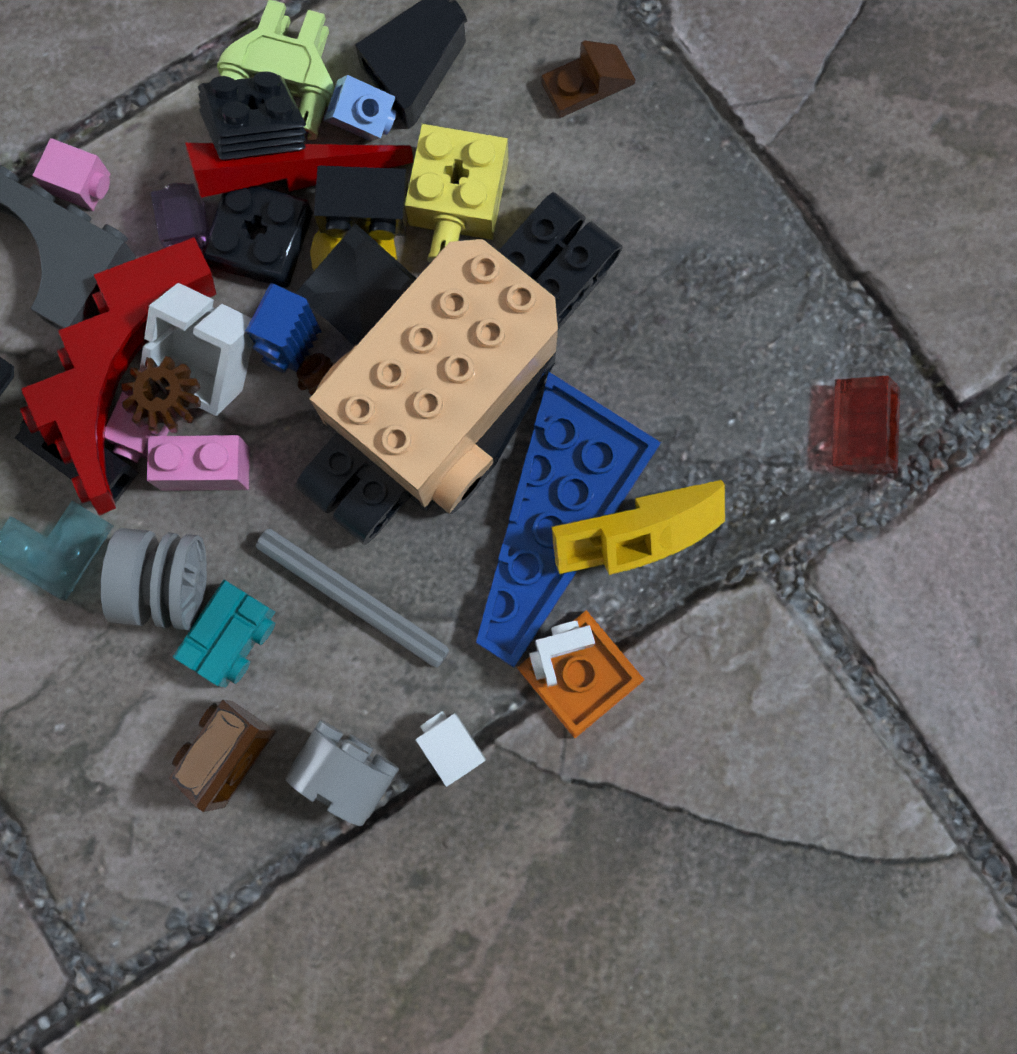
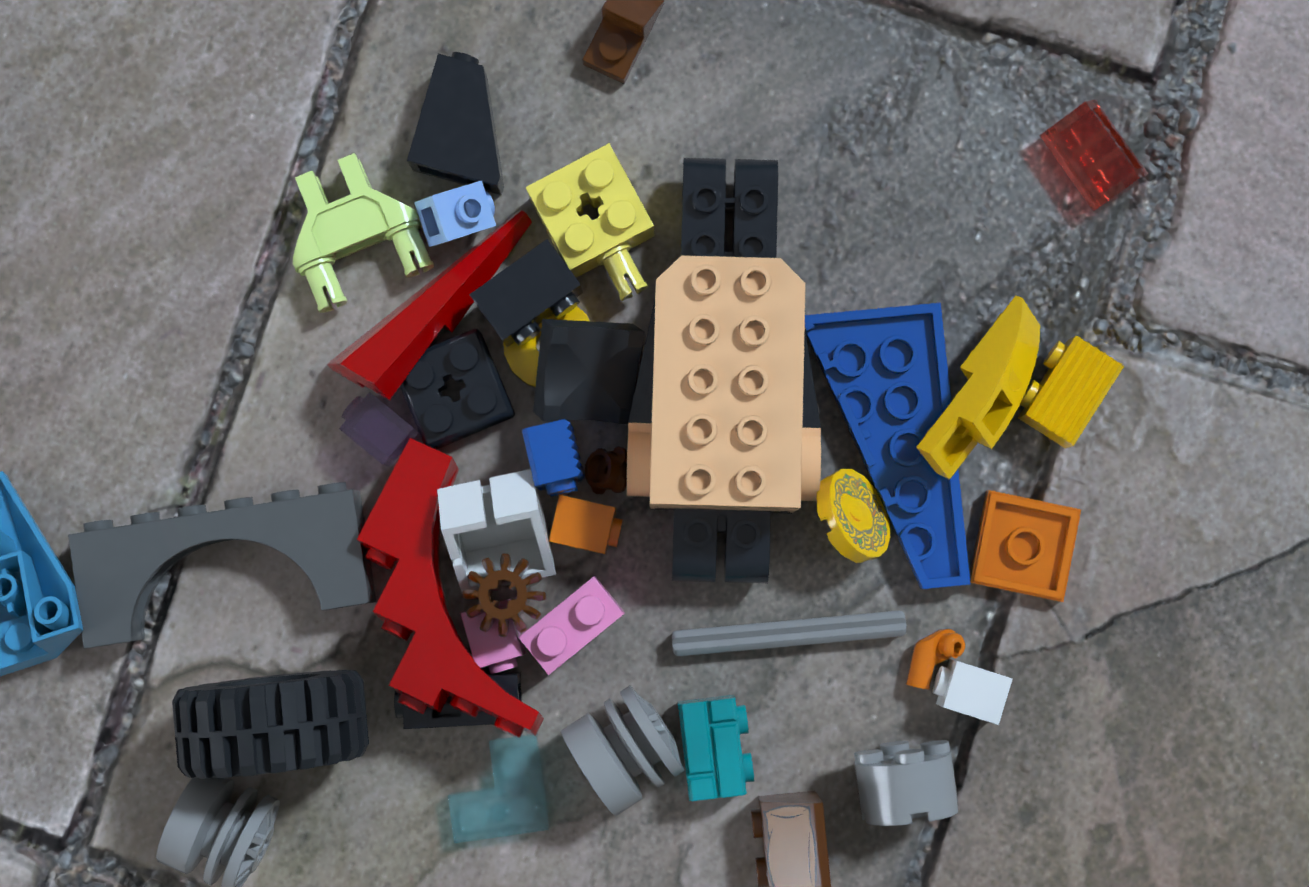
camera: 40 degrees left, 5 degrees up
bright pink brick [32,138,111,211] -> none
black brick [198,71,306,160] -> none
white bracket [529,621,595,687] -> none
none -> orange brick [549,495,623,555]
none -> tile [816,469,890,563]
none -> orange arm [906,629,965,690]
none -> yellow brick [1018,336,1124,449]

